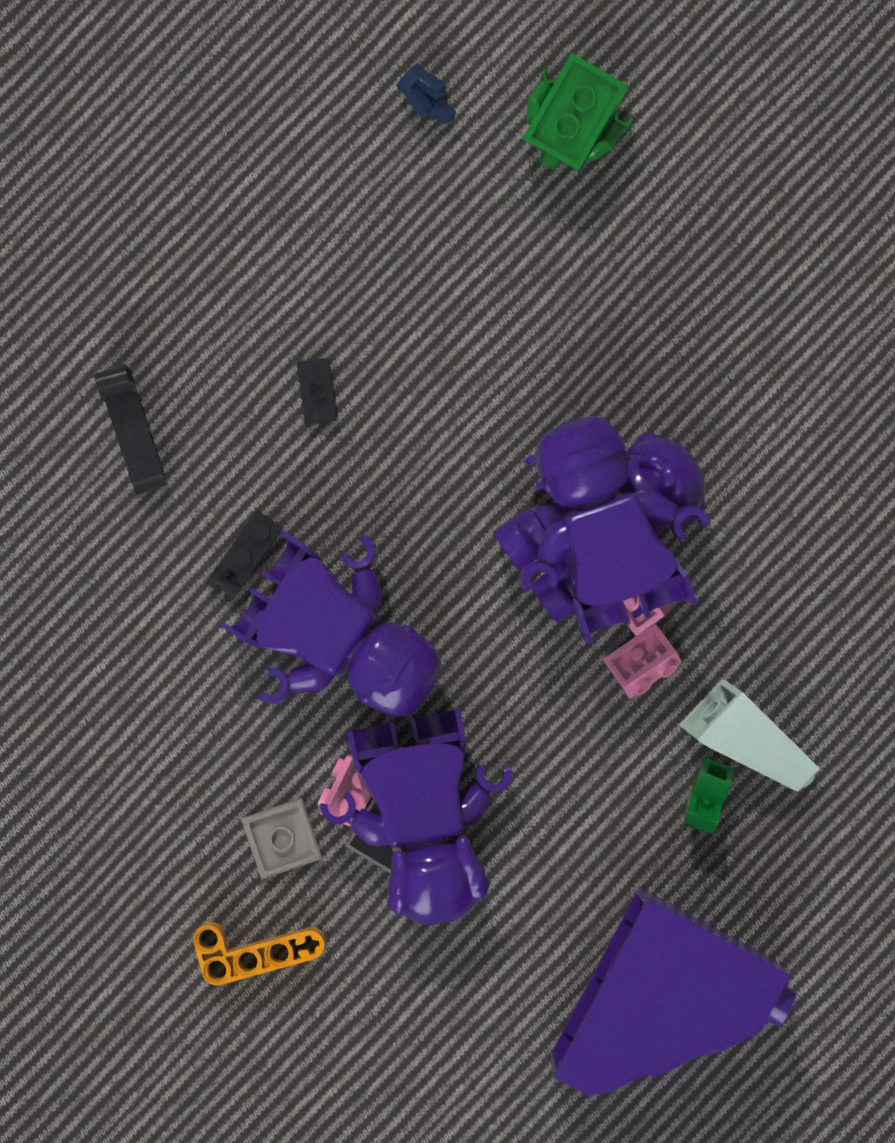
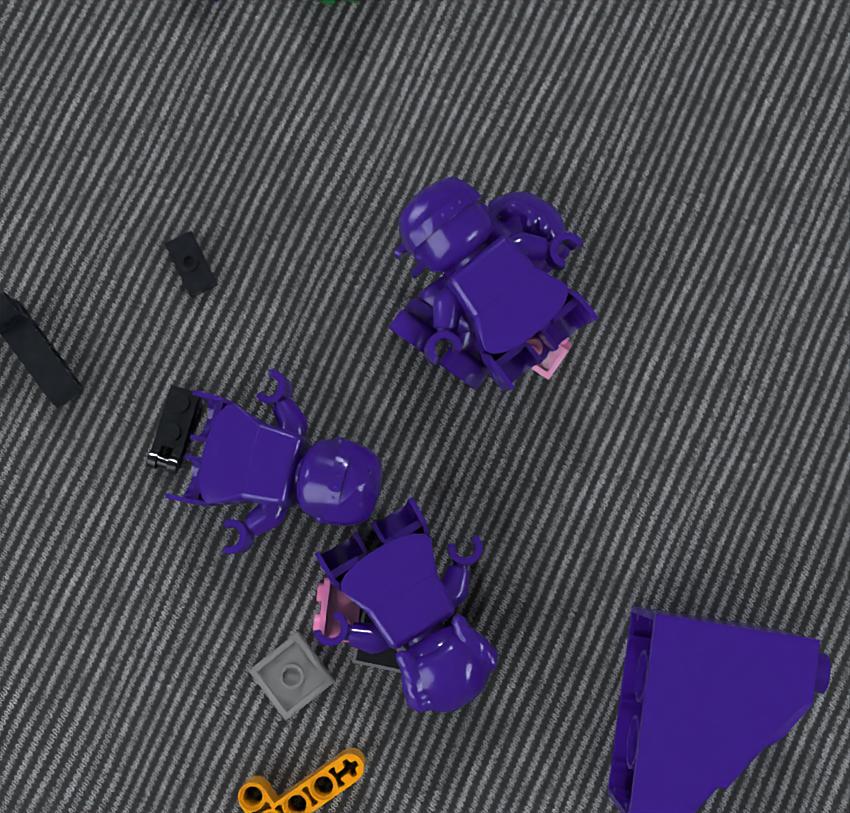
camera: 20 degrees left, 5 degrees down
bright pink bracket [603,623,682,698] -> none
light aqua slope [679,679,820,792] -> none
green brick [683,757,734,834] -> none

